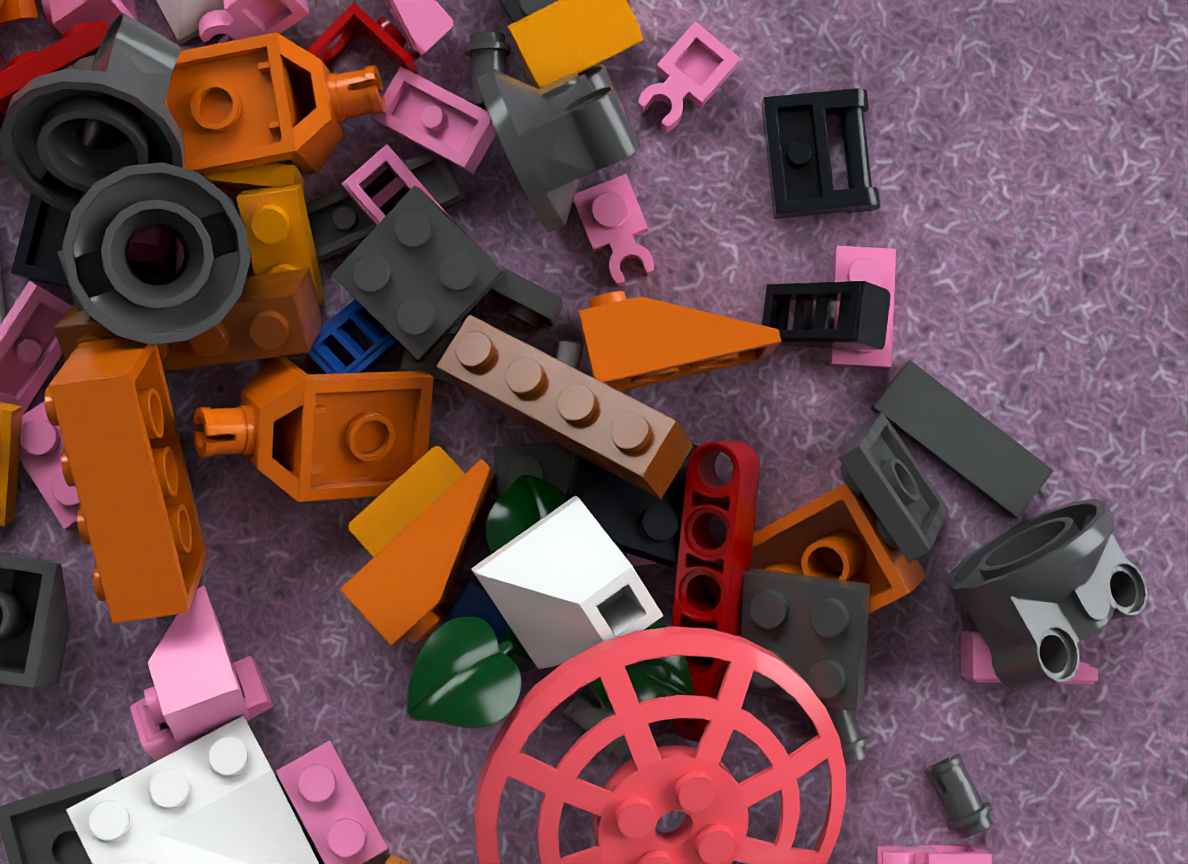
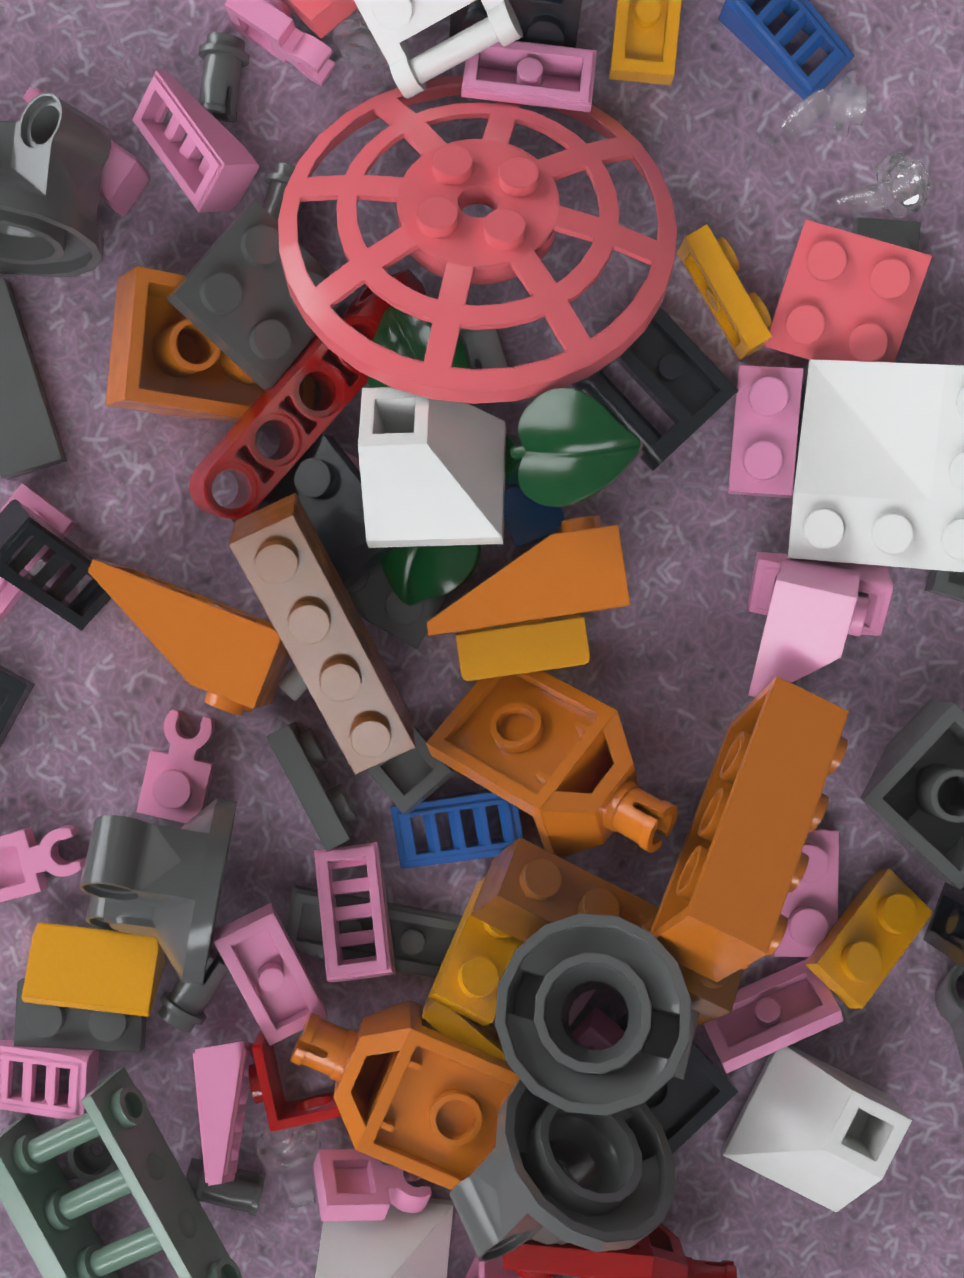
camera: 150 degrees left, 5 degrees up
dark grey plate [331,185,506,360] -> none
dark grey plate [838,411,949,563] -> none
none -> bright pink slope [132,70,259,213]
none -> black plate [572,307,739,471]

